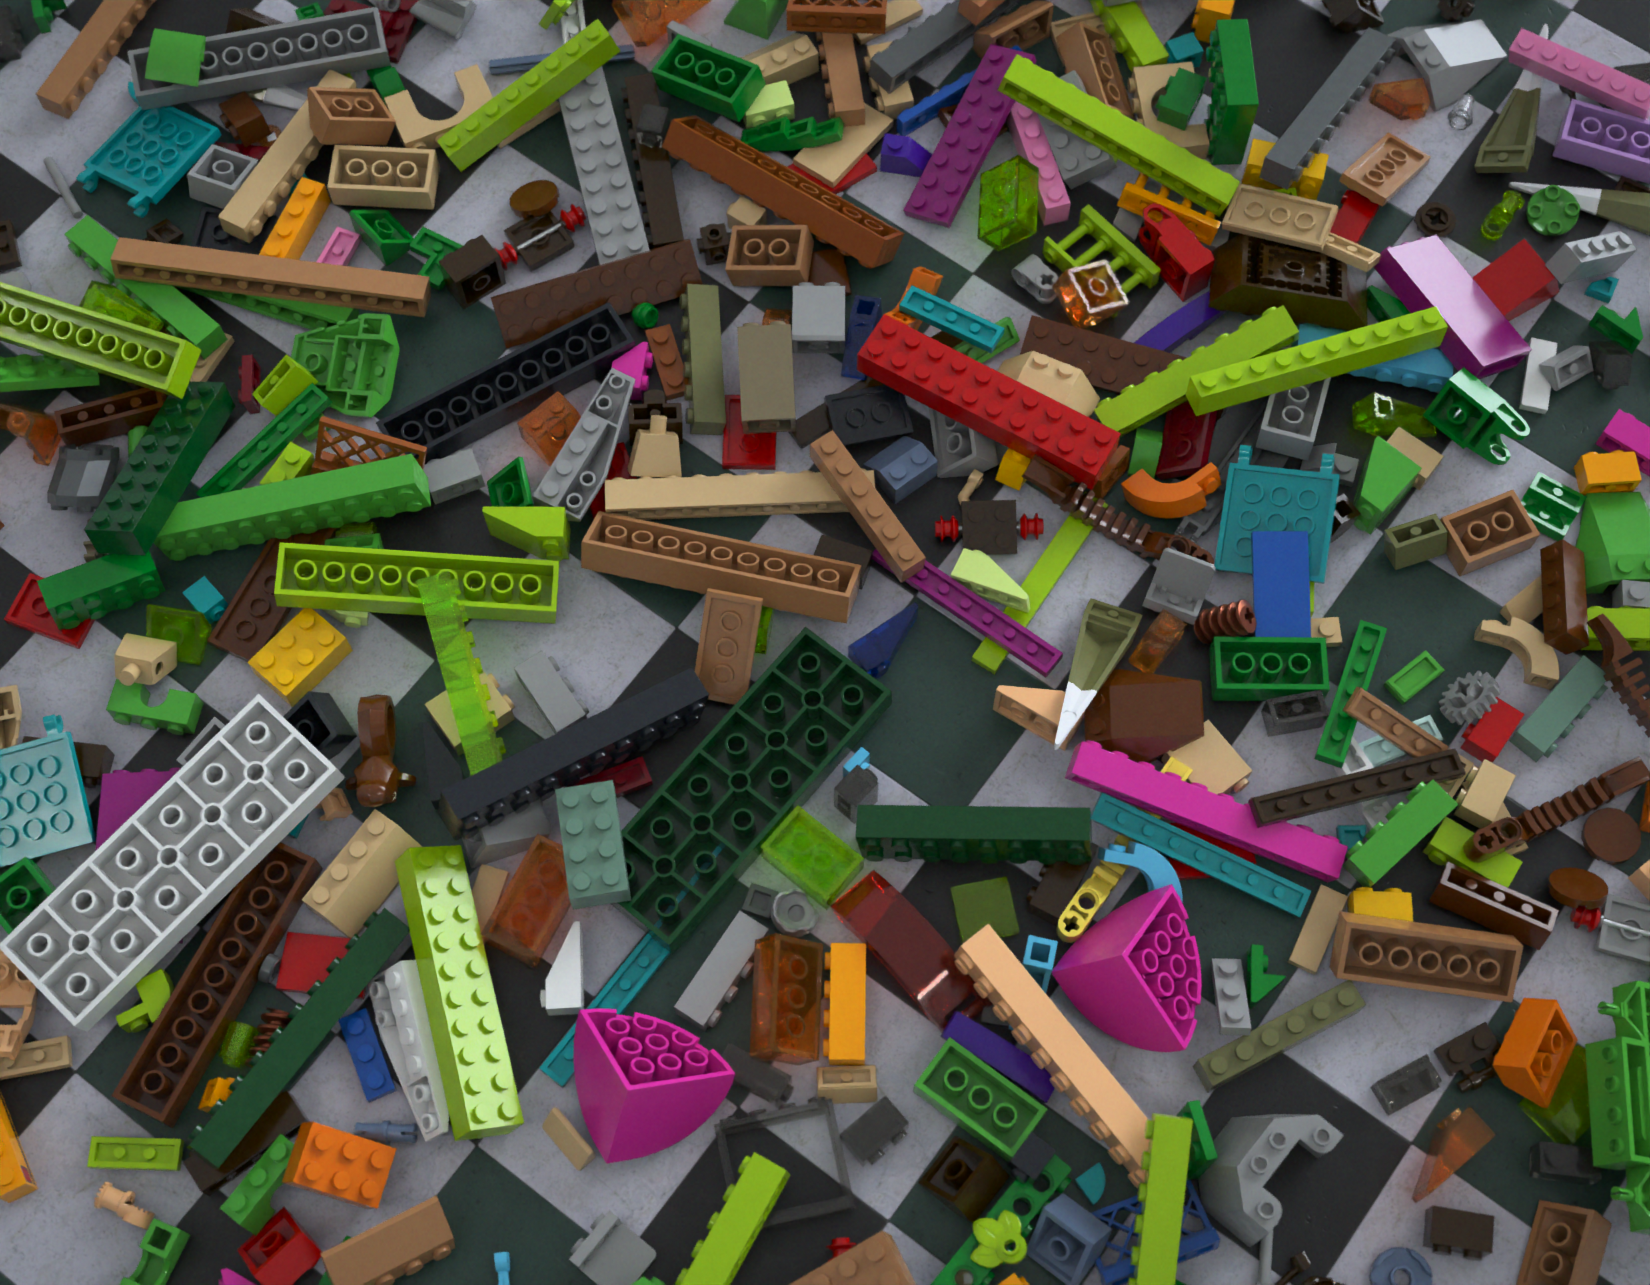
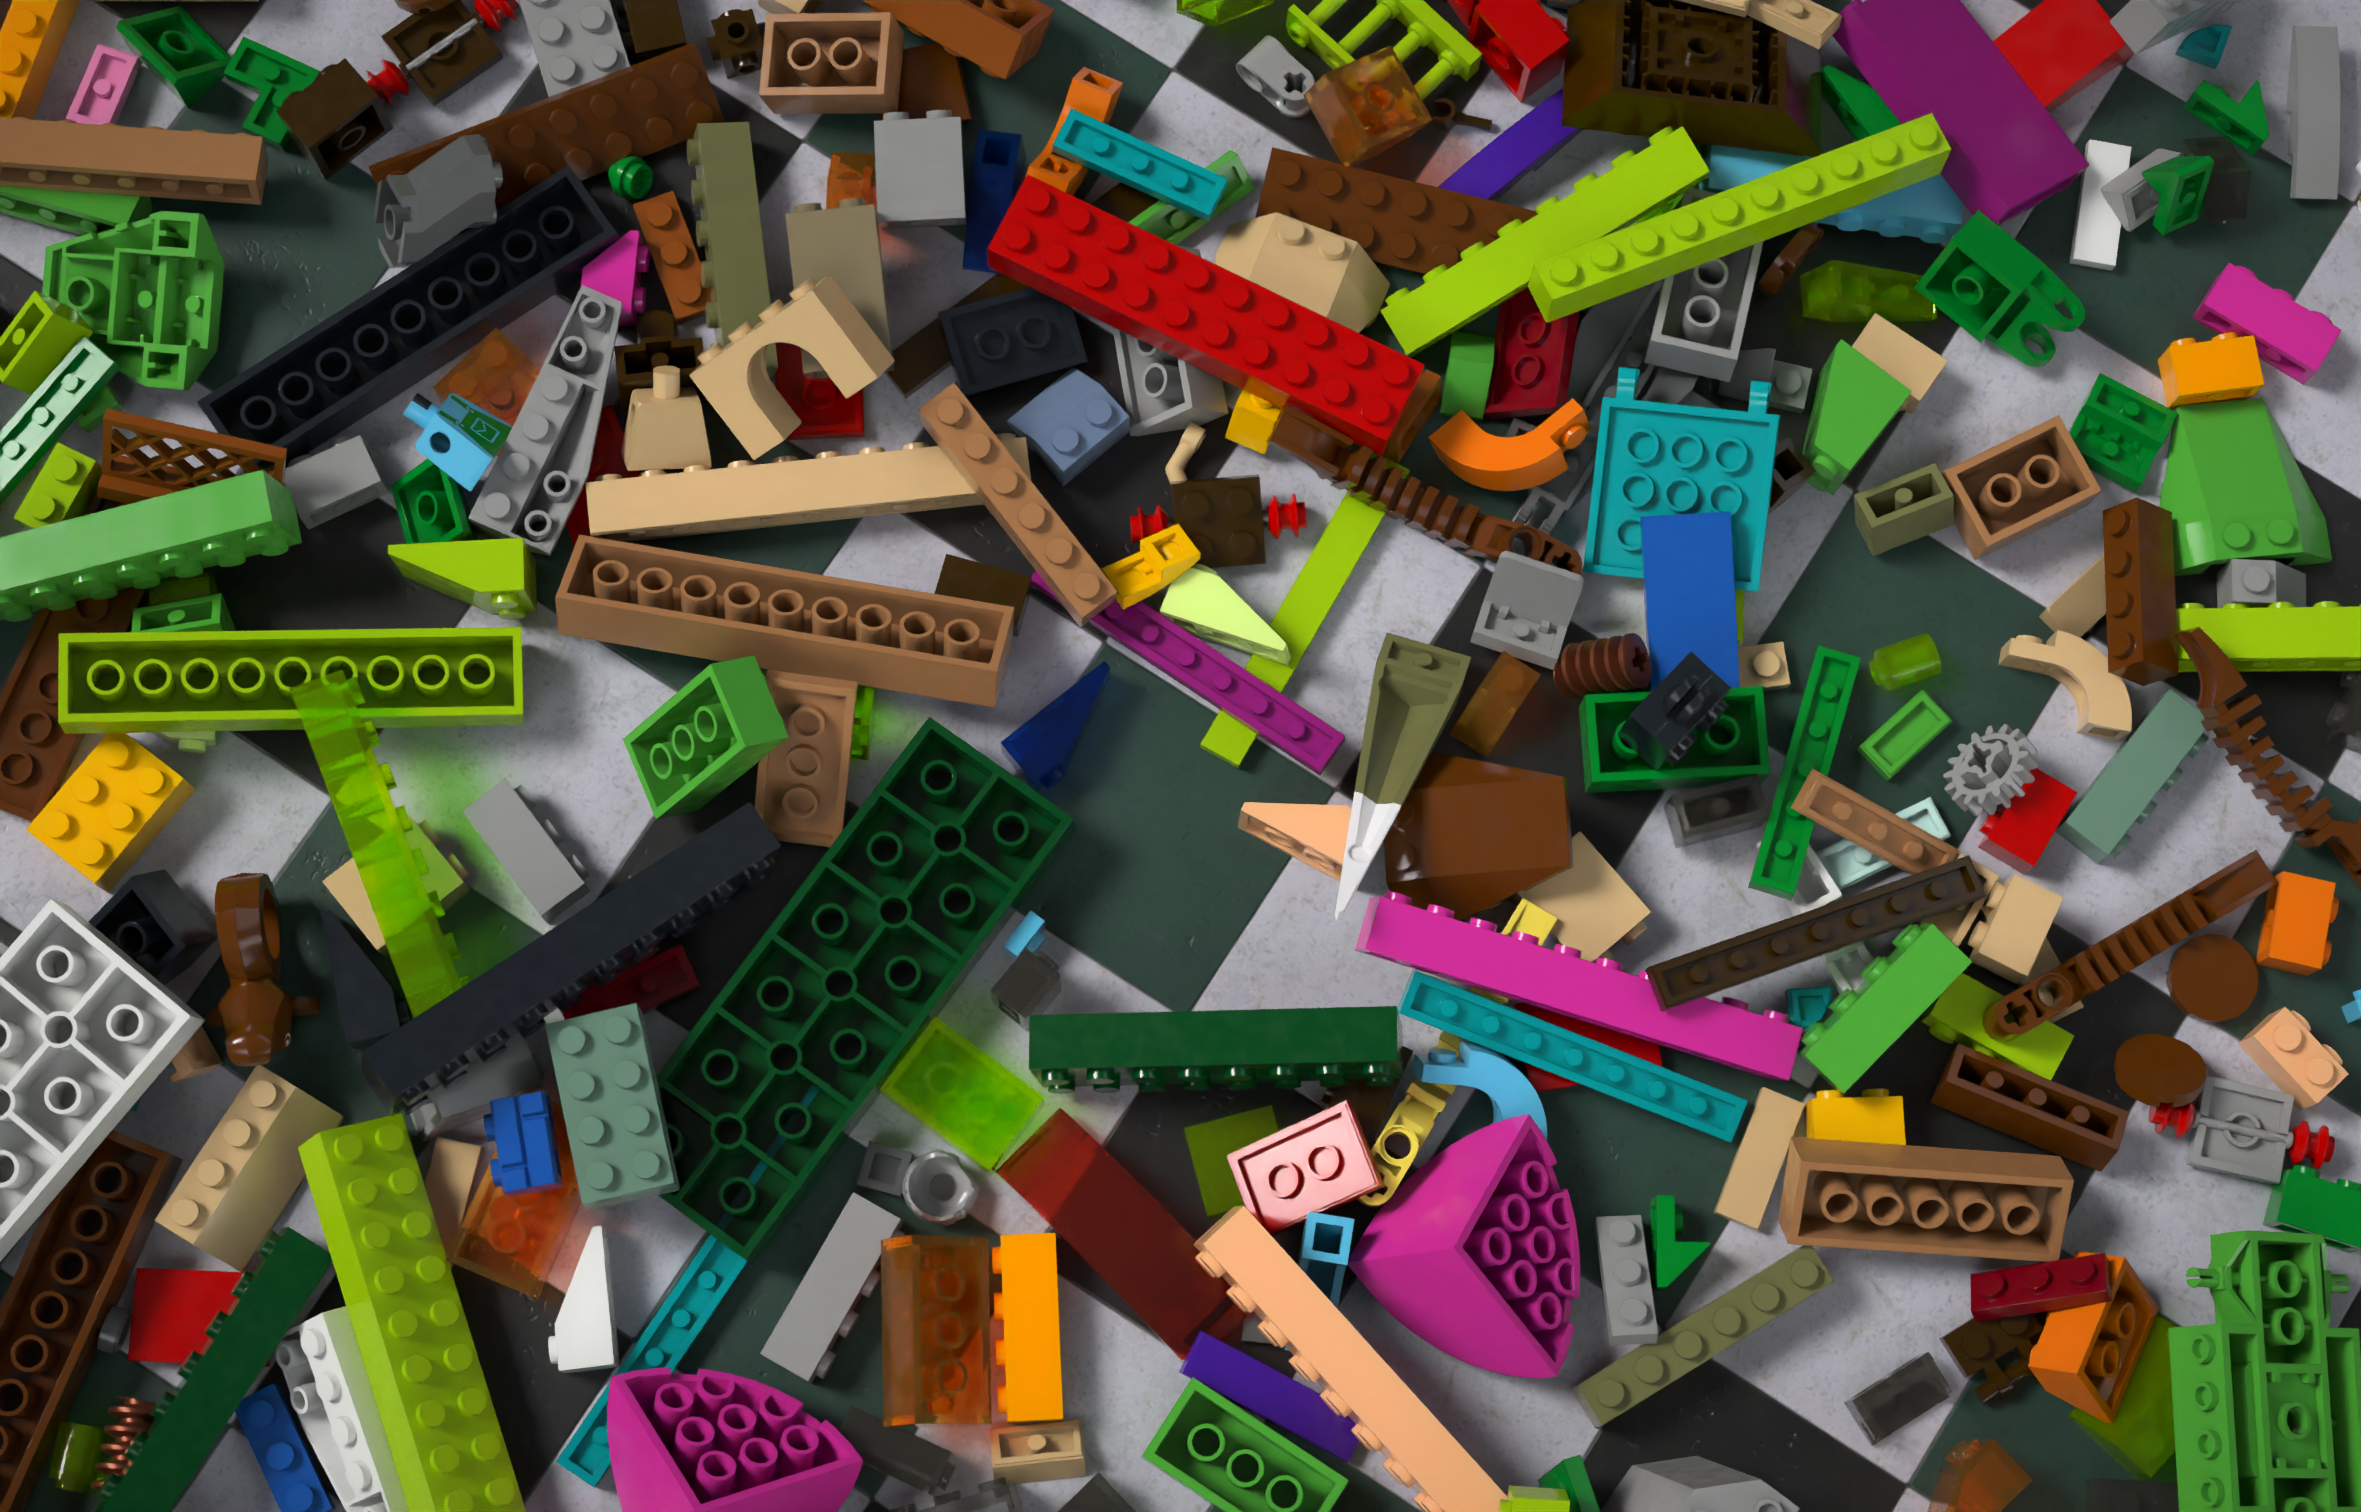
camera: 10 degrees left, 10 degrees up
none -> dark grey brick [374,134,503,268]
none -> medium azure torso [403,393,513,492]
none -> blue brick [483,1091,564,1197]
none -> bright green brick [623,655,789,819]
none -> tan arch [689,274,895,460]
none -> yellow slope [1101,524,1200,610]
none -> tile [1227,1100,1384,1237]
none -> dark brown hand [1432,98,1492,131]
none -> black brick [1618,652,1731,771]
none -> reddish brown tile [1757,222,1824,297]
none -> clear neon green brick [1869,633,1941,691]
none -> dark red plate [1971,1253,2112,1322]
none -> green slope [2141,155,2215,236]

